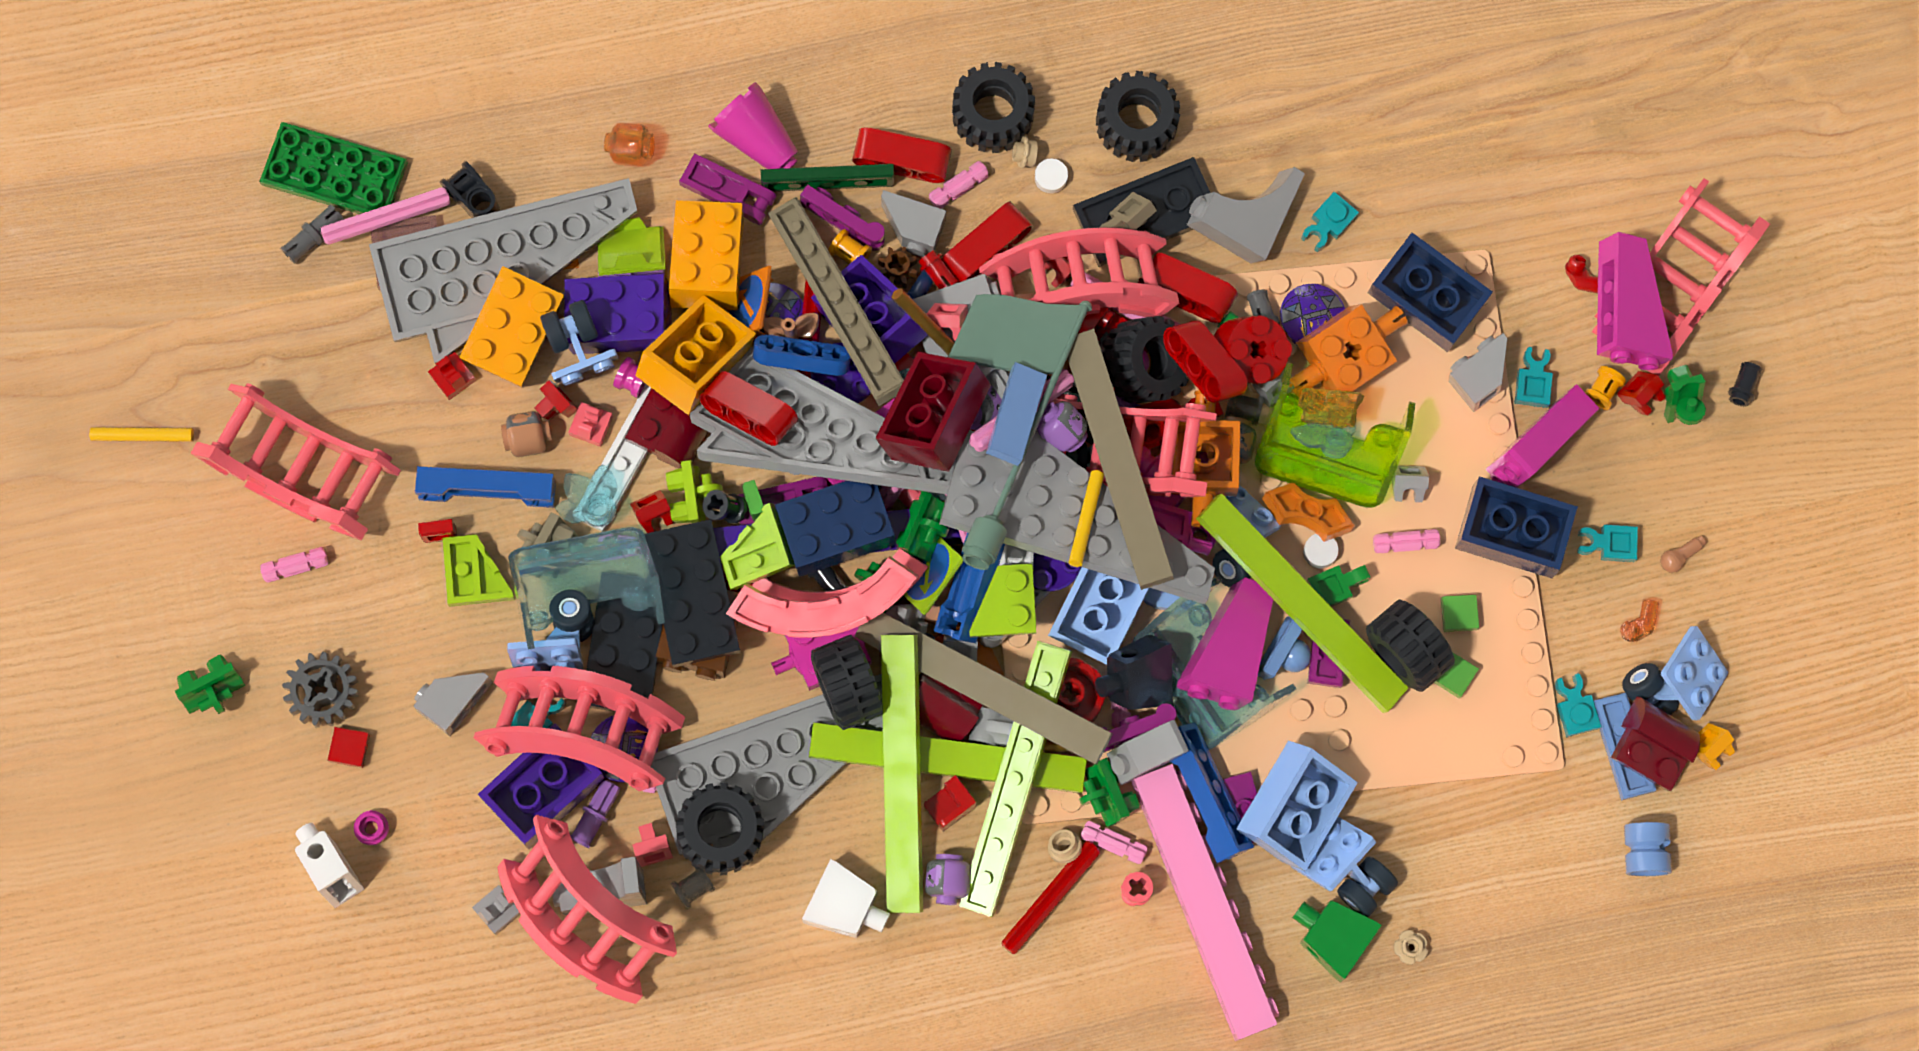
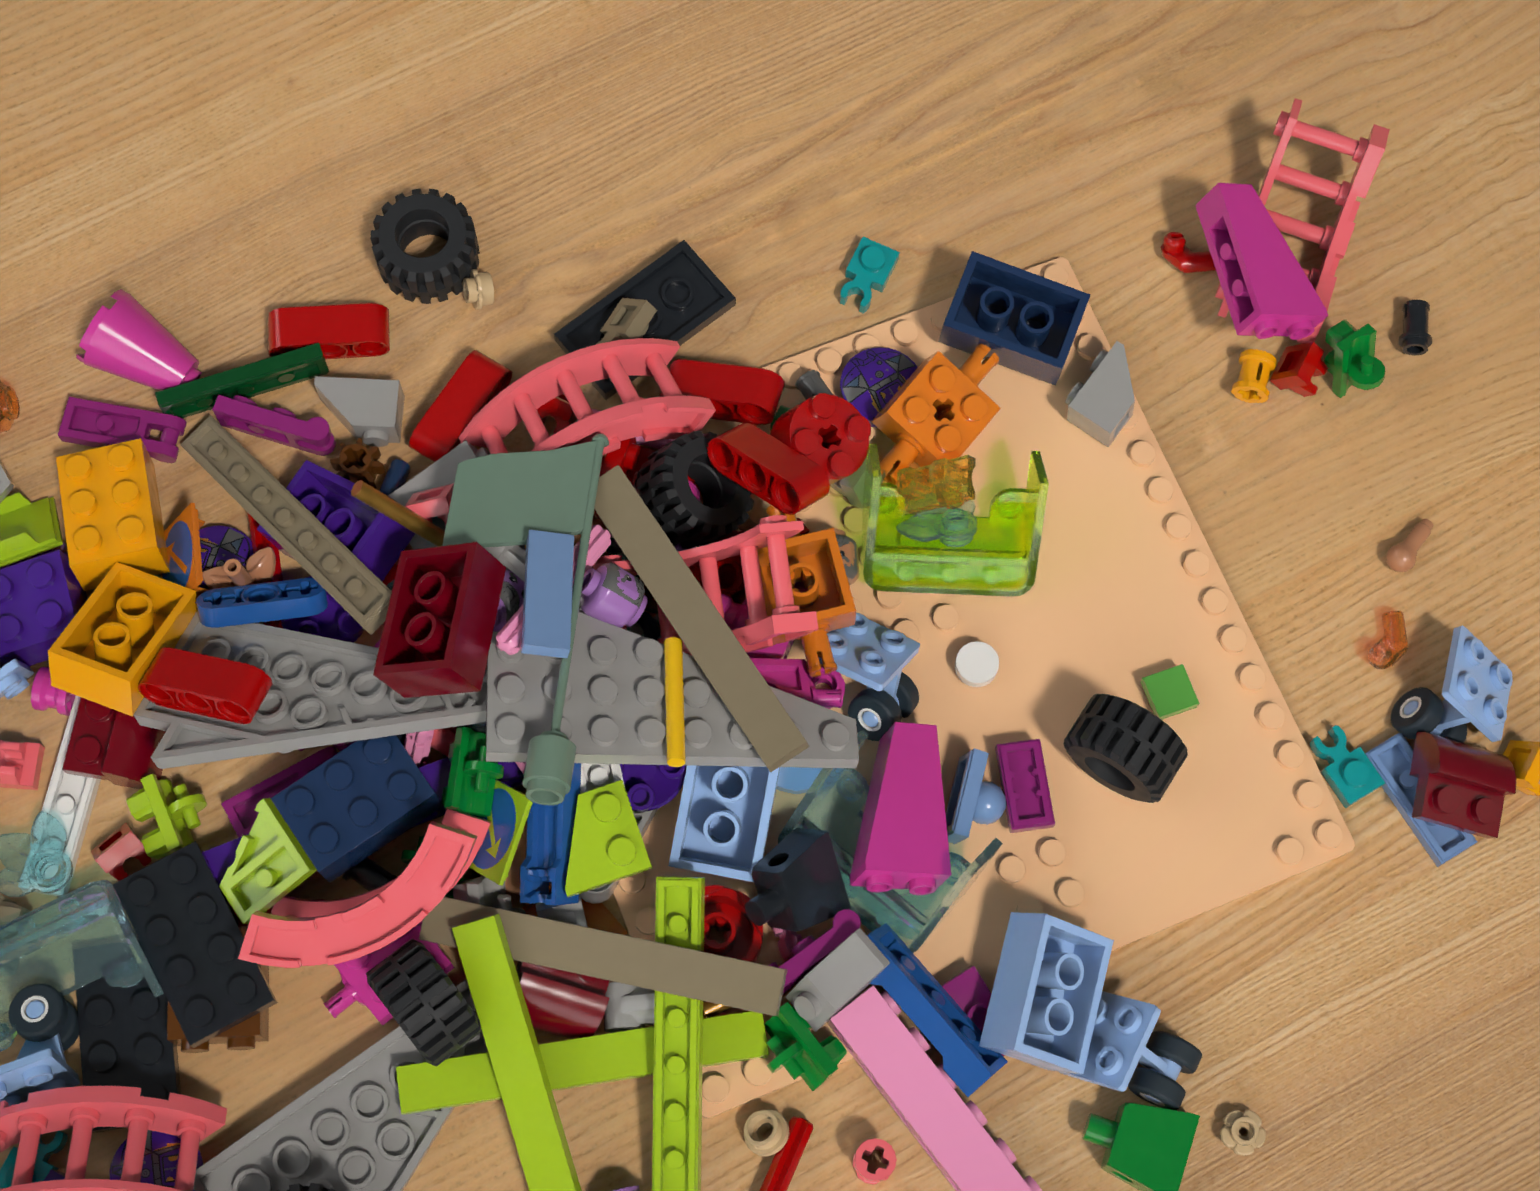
camera: 15 degrees left, 5 degrees down
black bush [703,490,747,524] -> none
bright green tile [742,480,763,521] -> none
light orange bush [828,229,872,264] -> none
red pin [918,250,959,290] -> none
red panel [924,775,976,832] -> none
bright pink axle [929,161,988,209] -> none
white tile [1035,159,1068,194] -> none
bright pink axle [1081,820,1148,864] -> none
black tyre [1096,71,1180,162] -> none
light grey arch [1187,167,1305,264] -> none
lime tile [1196,493,1408,713] -> none
clear smoke bush [1224,395,1264,426] -> none
orange tile [1262,482,1355,542] -> none
green plate [1307,565,1370,607] -> none
bright pink axle [1373,529,1440,553] -> none
light grey tile [1390,465,1429,502] -> none
bright green tile [1434,653,1479,699] -> none
dark blue brick [1455,476,1578,579] -> none
dark pink slope [1485,384,1599,488] -> none
teal plate [1514,347,1553,408] -> none
teal plate [1577,525,1638,563] -> none
medium blue wheel [1624,822,1672,876] -> none

